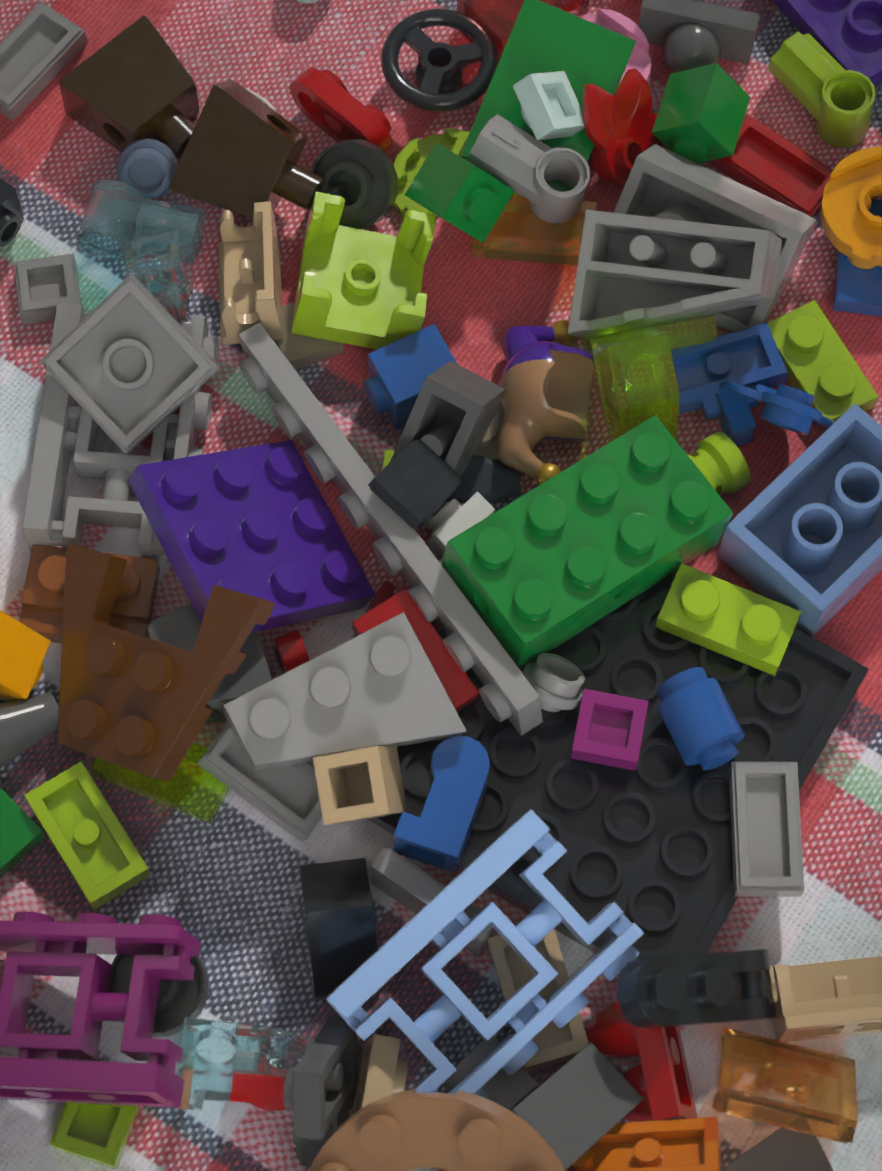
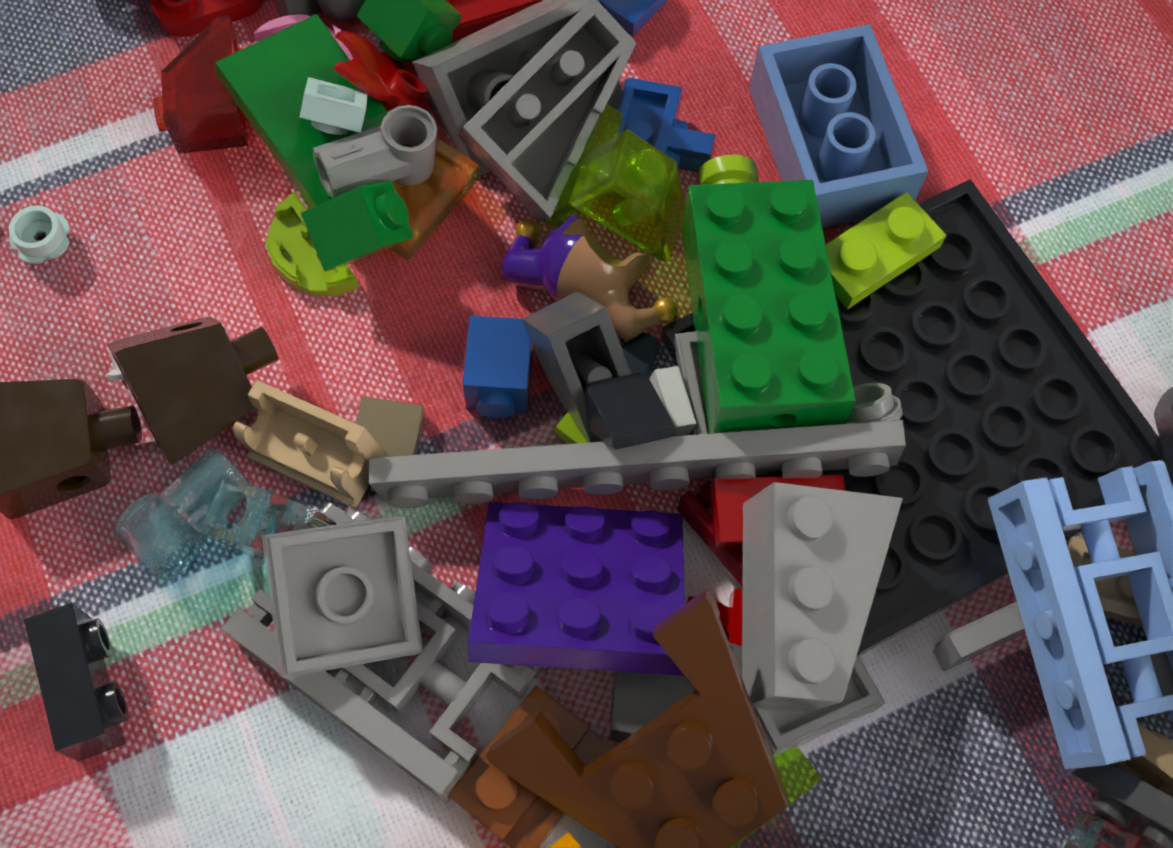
camera: 60 degrees left, 0 degrees up
light grey tile [14,254,82,325] -> none
sand blue plate [118,139,178,198] -> none
red plate [289,67,392,153] -> none
lime panel [291,192,436,349] -> none
black slope [300,858,382,998] -> none
pearl dark grey plate [311,140,398,229] -> none
tan brick [313,746,408,825] -> none
black piece [381,8,498,112] -> none
blue leg [393,736,490,874] -> none
magenta plate [571,689,649,771] -> none
blue brick [656,667,745,770] -> none
blue plate [718,381,835,435] -> none
light grey tile [729,762,804,897] -> none
lime plate [766,300,879,433] -> none

